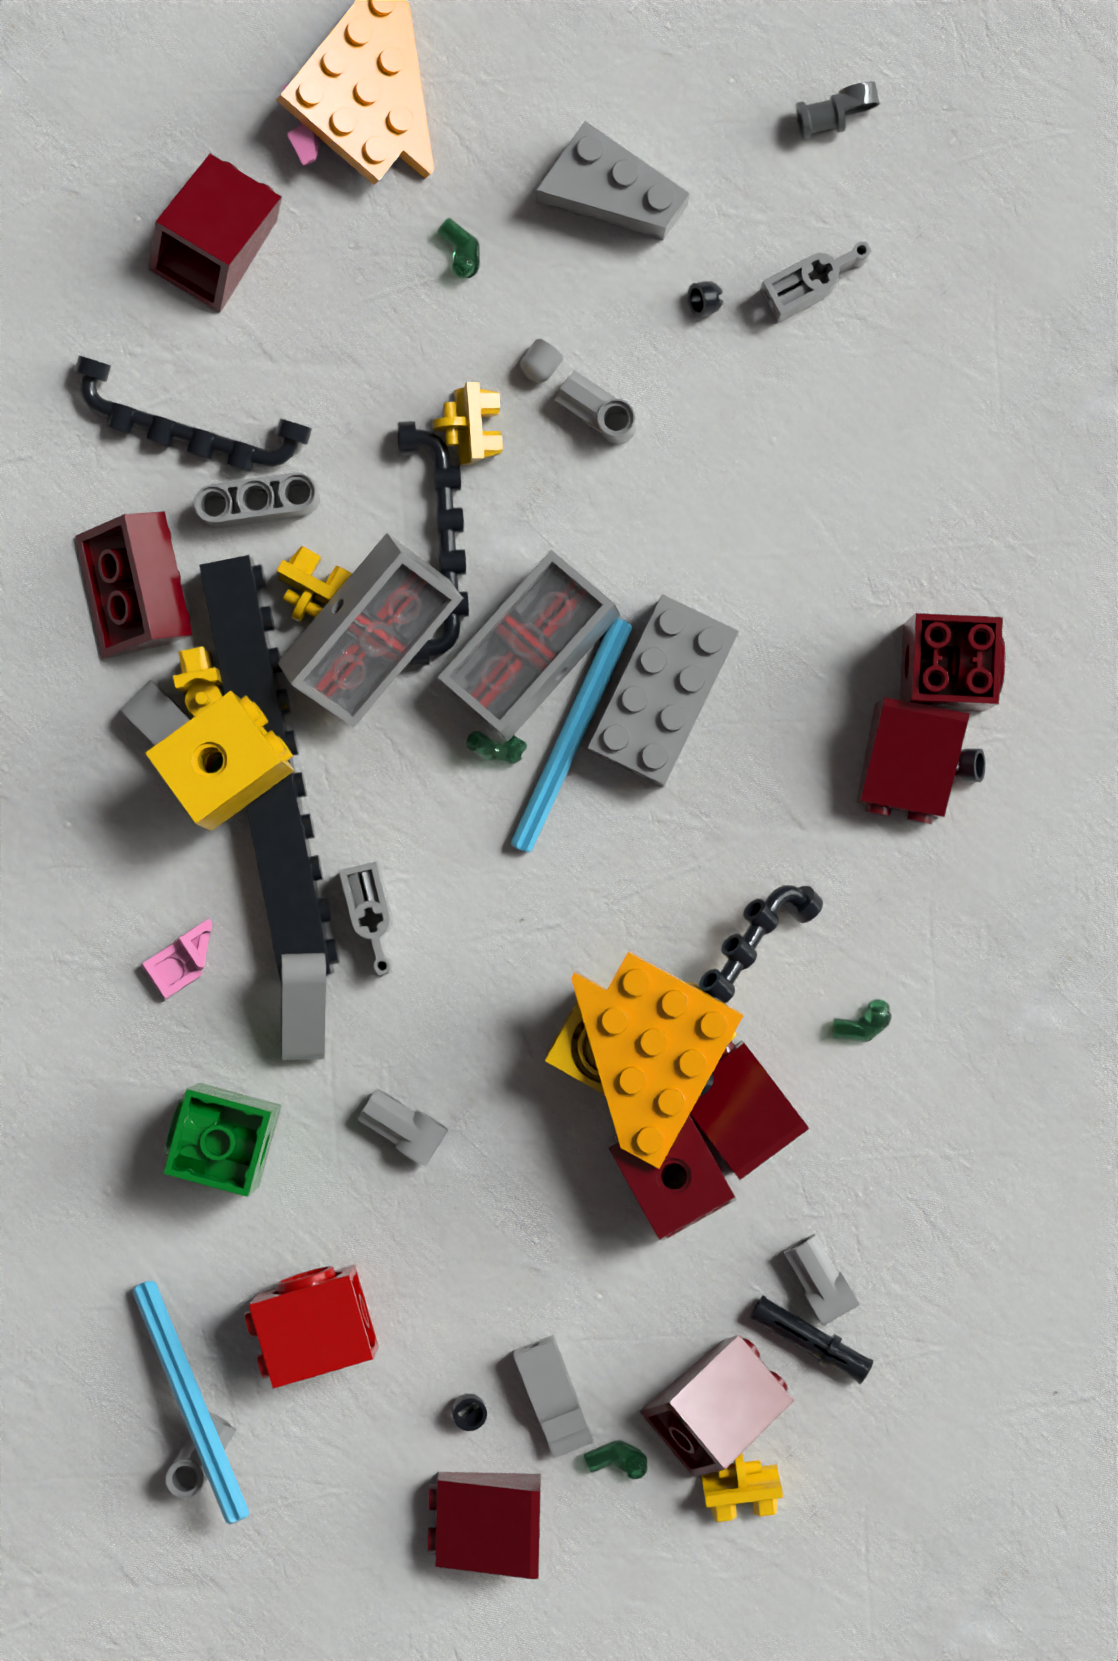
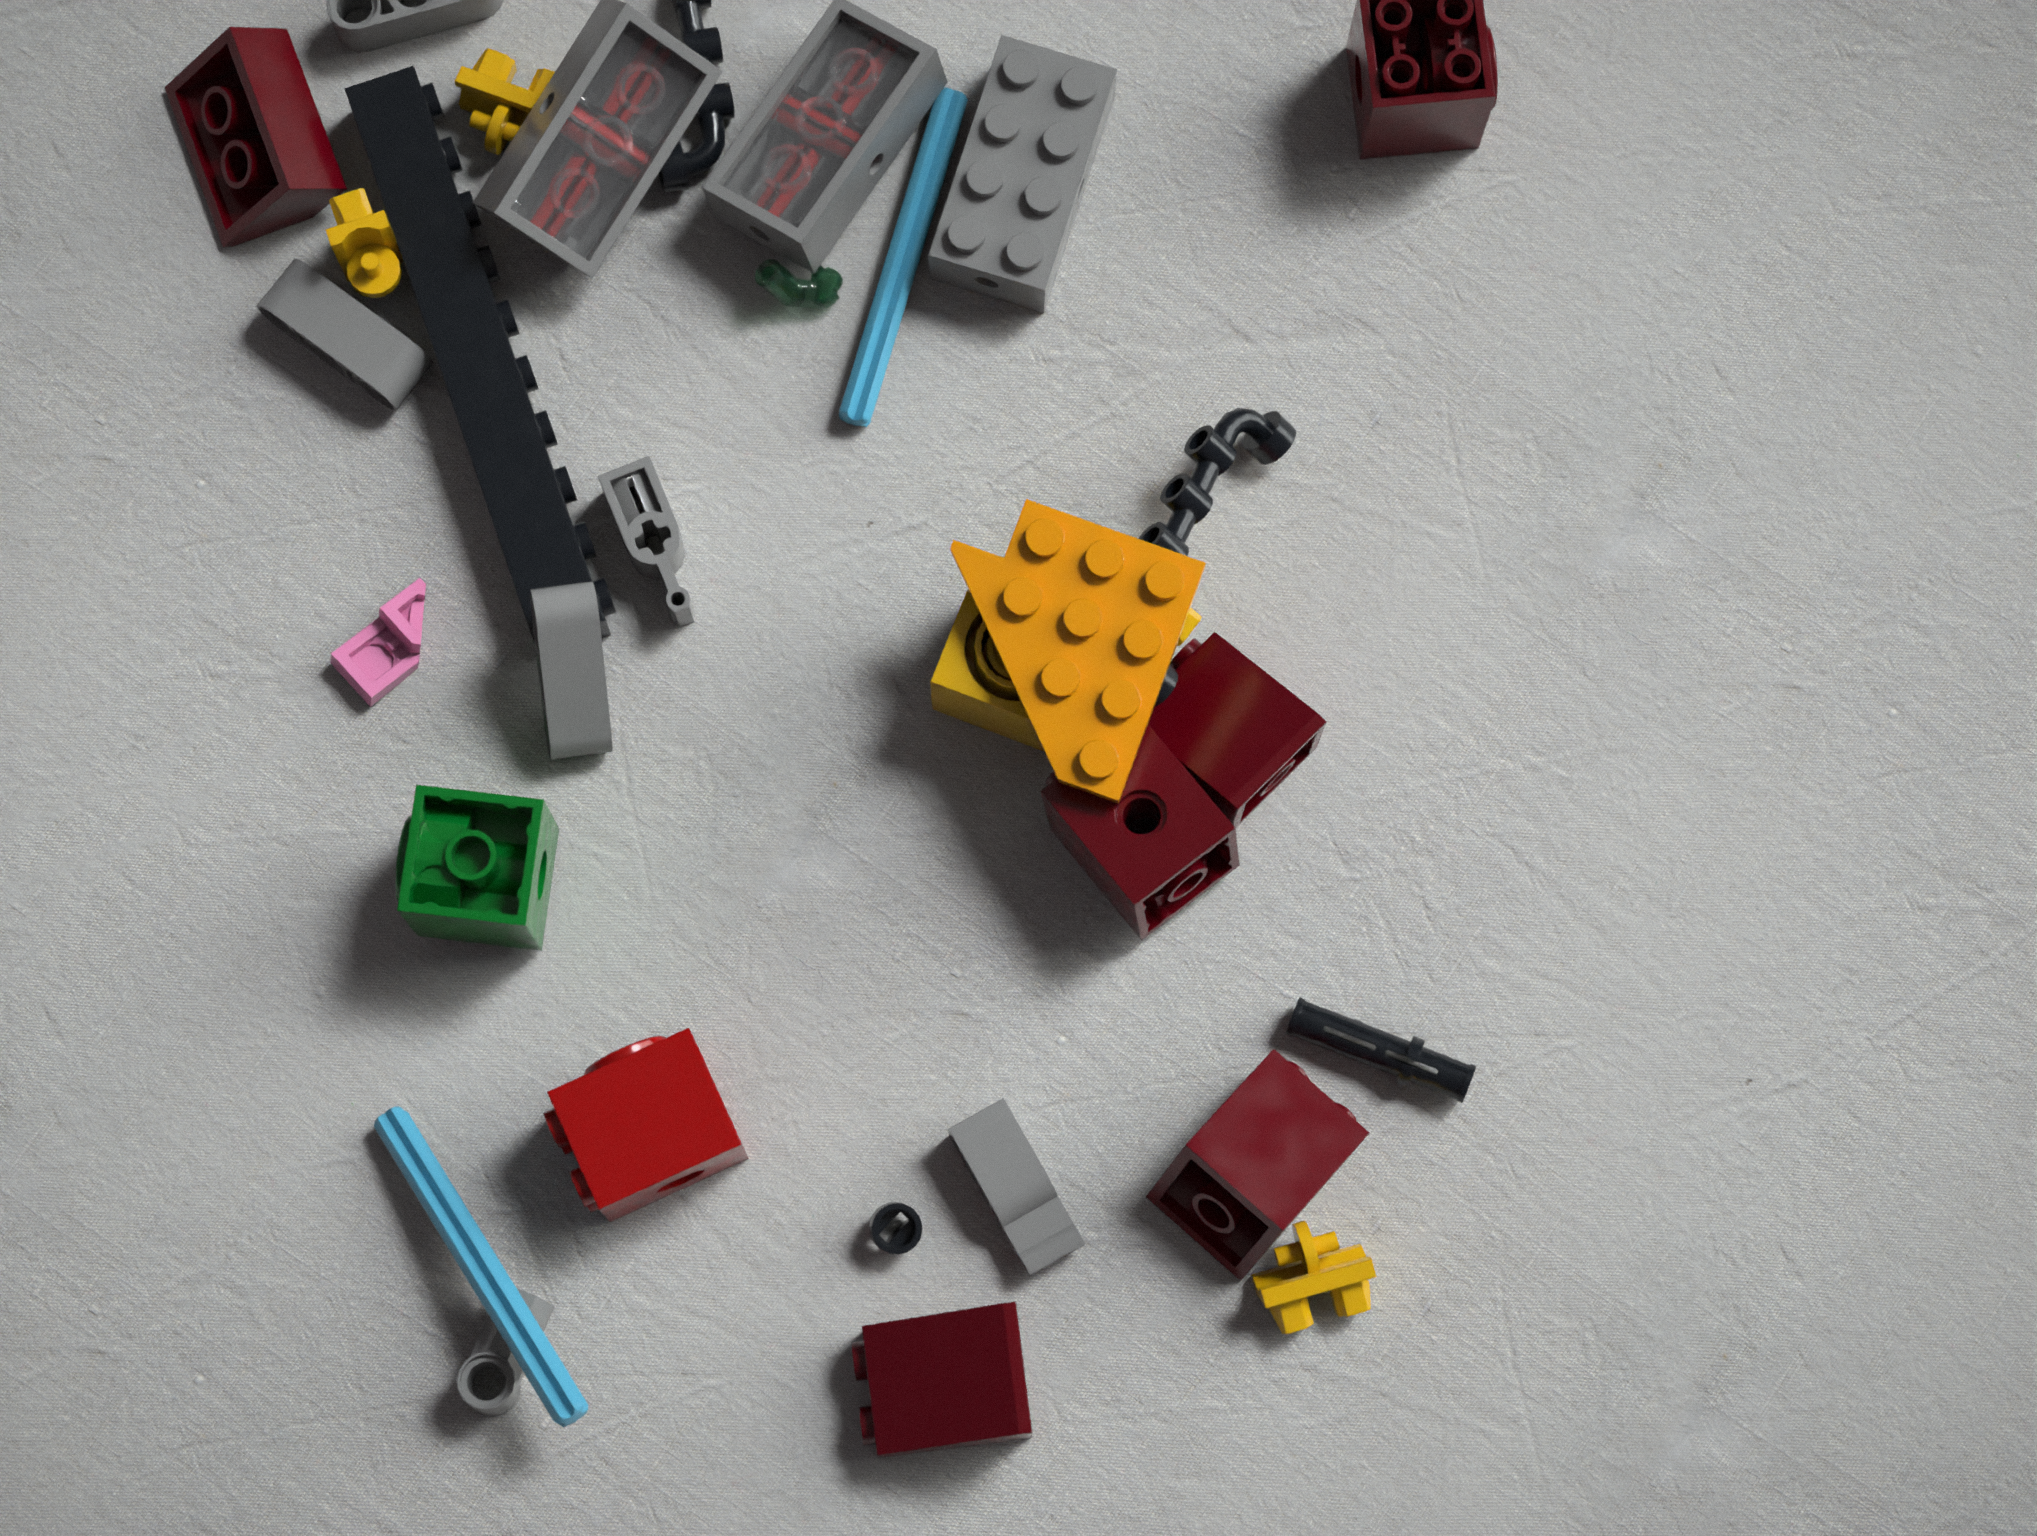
camera: 10 degrees left, 10 degrees down
yellow brick [145,691,295,831] -> none
light grey piece [357,1088,448,1166] -> none
clear green arm [584,1440,648,1480] -> none
light grey piece [784,1234,860,1326] -> none
clear green arm [832,999,892,1042] -> none
dark red slope [856,697,970,824] -> none
black hinge [955,748,986,782] -> none

